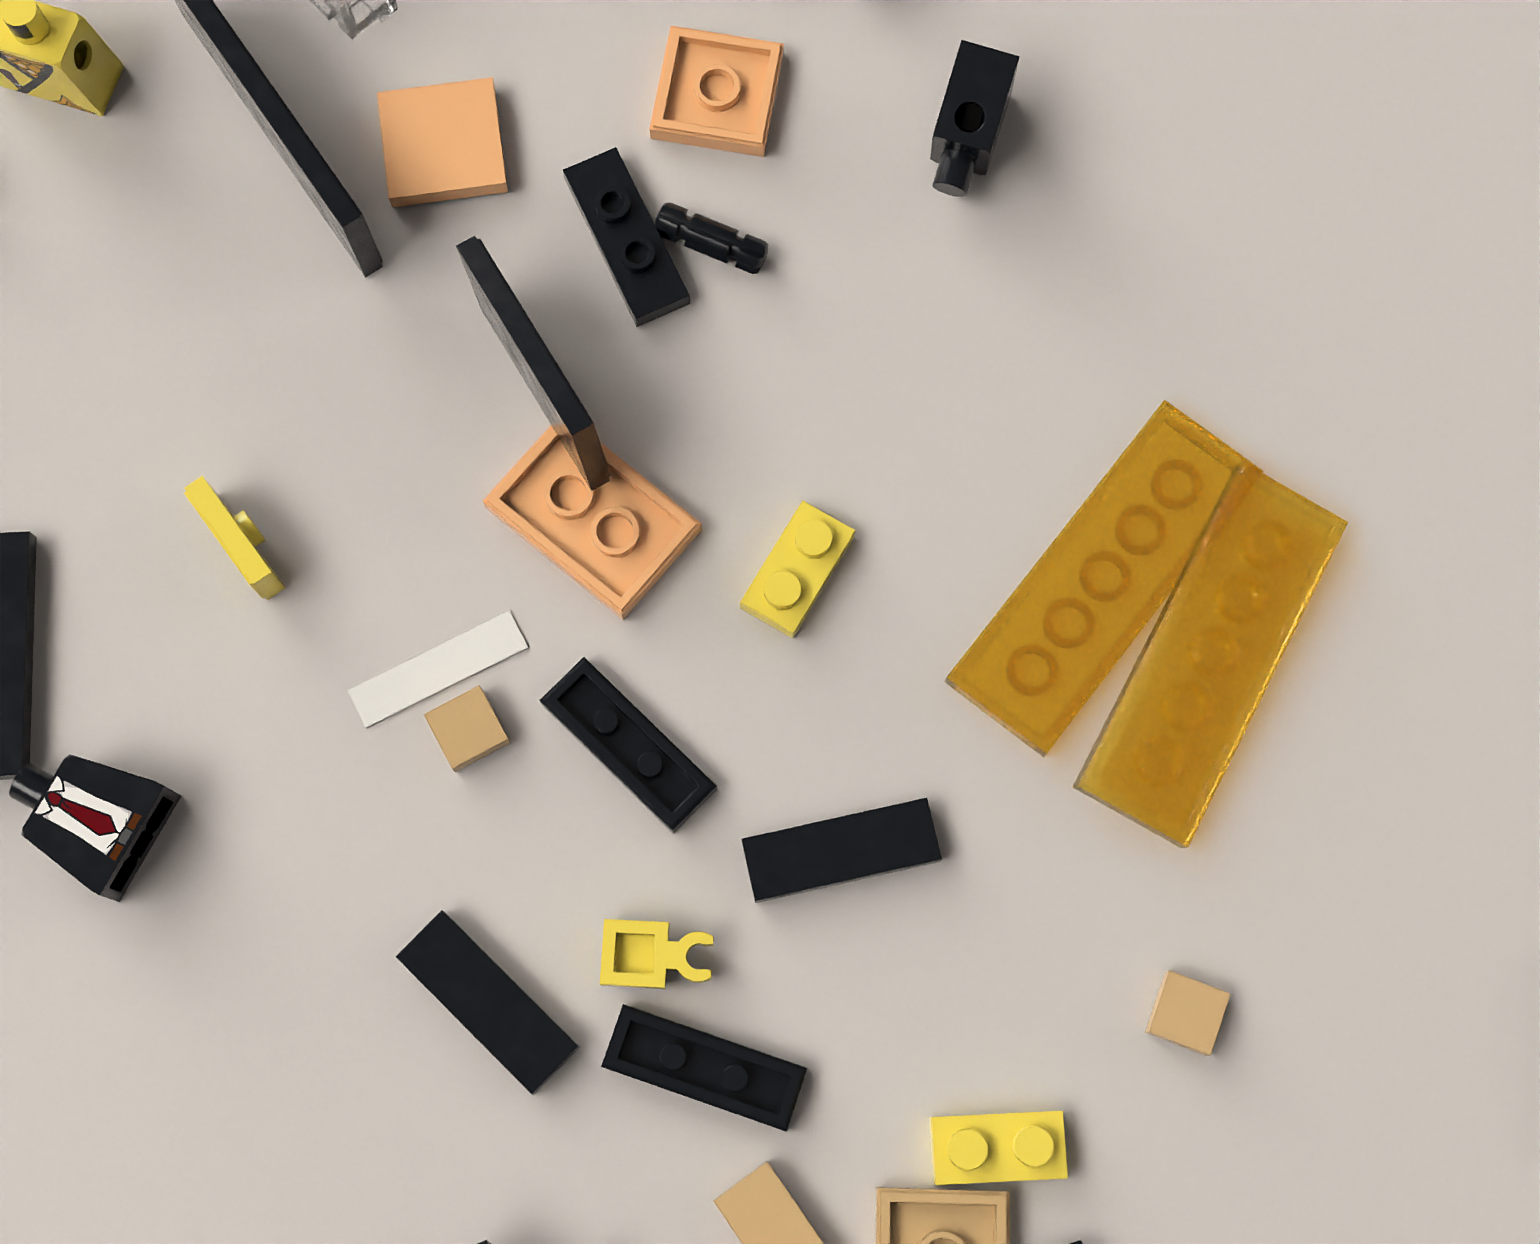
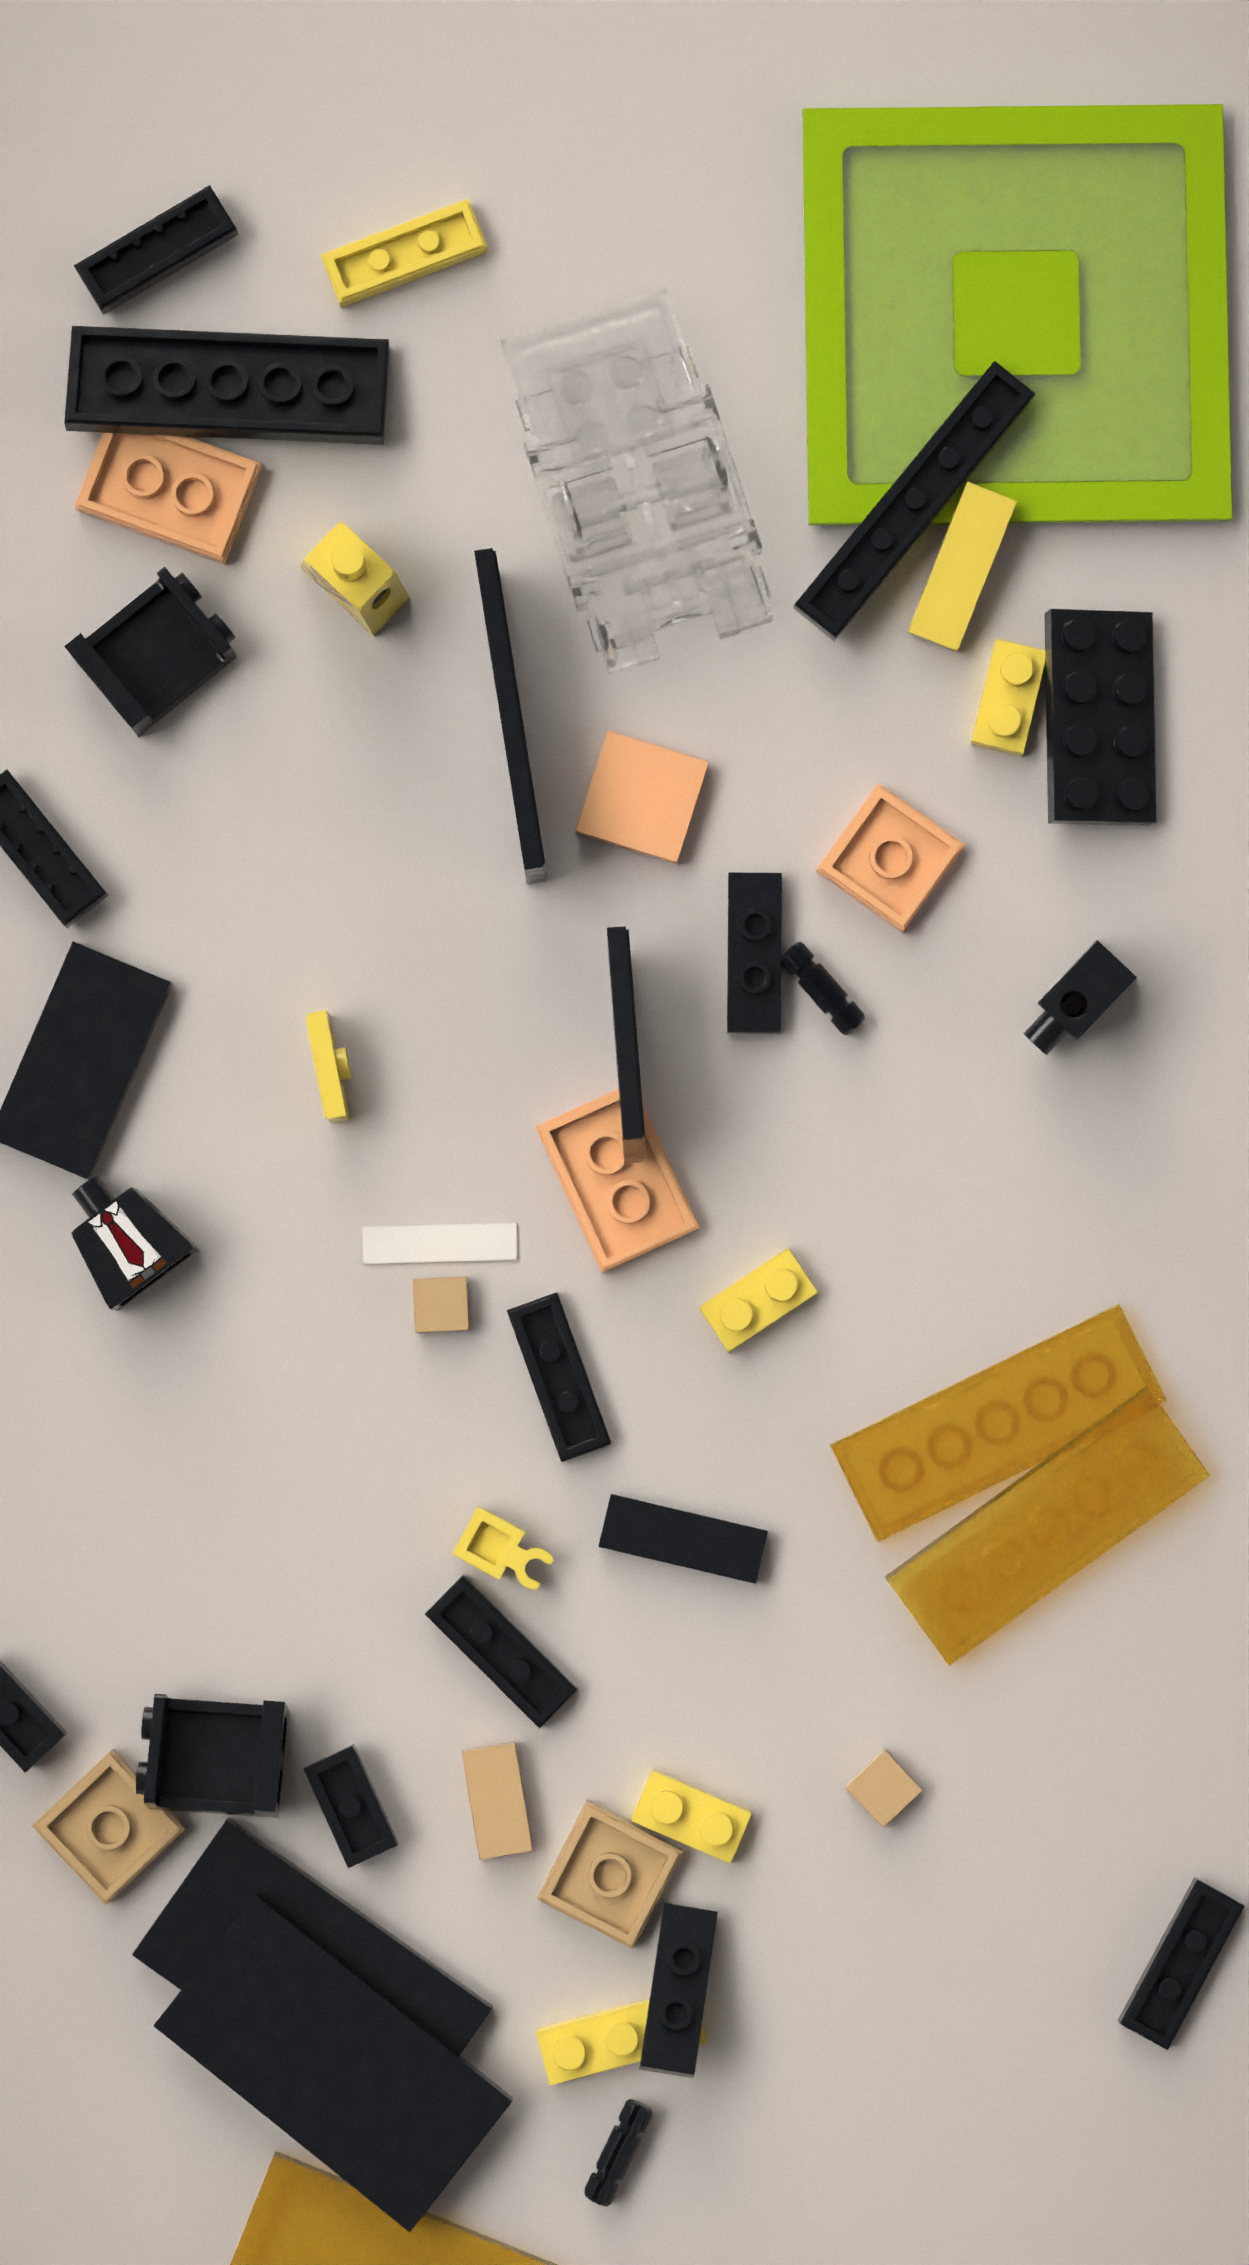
camera: 25 degrees right, 10 degrees up
black tile [395,910,580,1095] -> none

